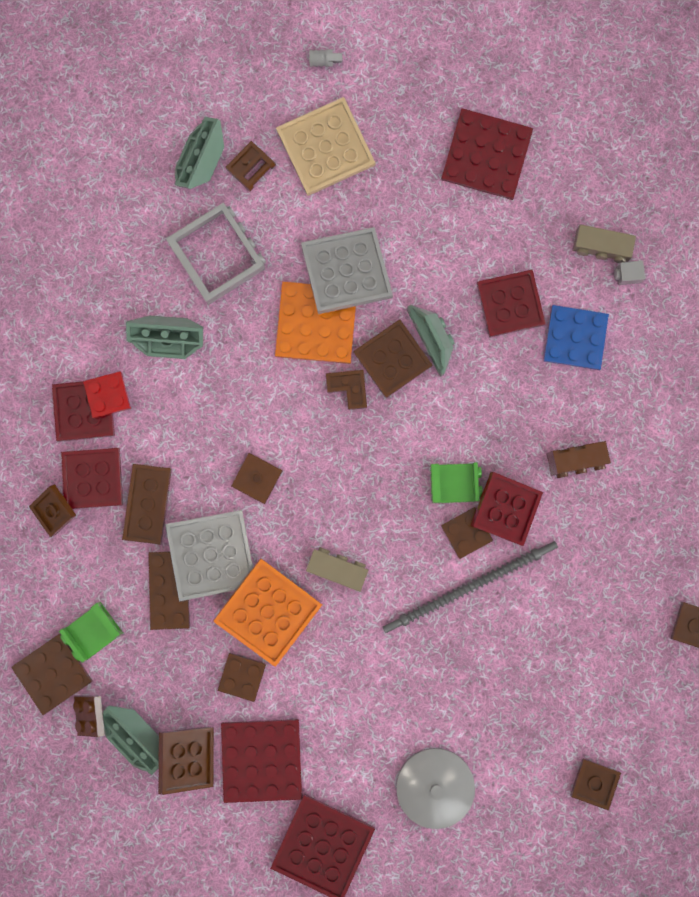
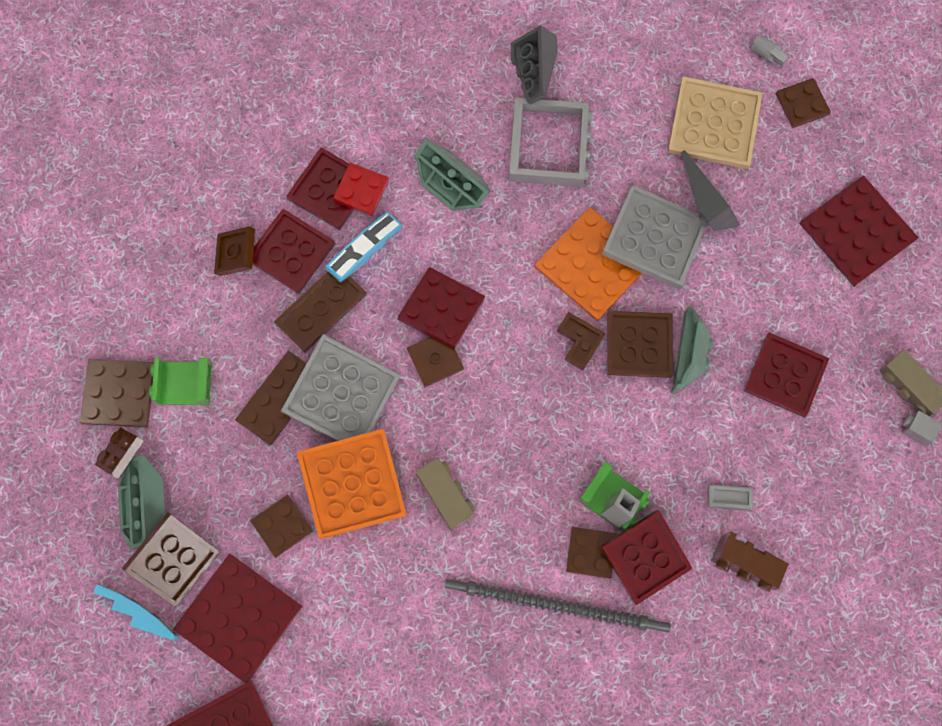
camera: 30 degrees right, 10 degrees down
sand green wedge [175,117,224,189] -> none
reddish brown plate [225,141,276,192] -> none
blue plate [543,305,609,370] -> none
none -> medium azure slope [93,584,179,641]
none -> slope [325,212,402,282]
none -> dark red plate [398,267,485,349]
none -> dark grey wedge [511,25,557,105]
none -> light grey brick [601,488,641,528]
none -> dark grey wedge [681,150,740,231]
none -> light grey tile [707,484,753,511]
none -> reddish brown plate [776,78,831,128]

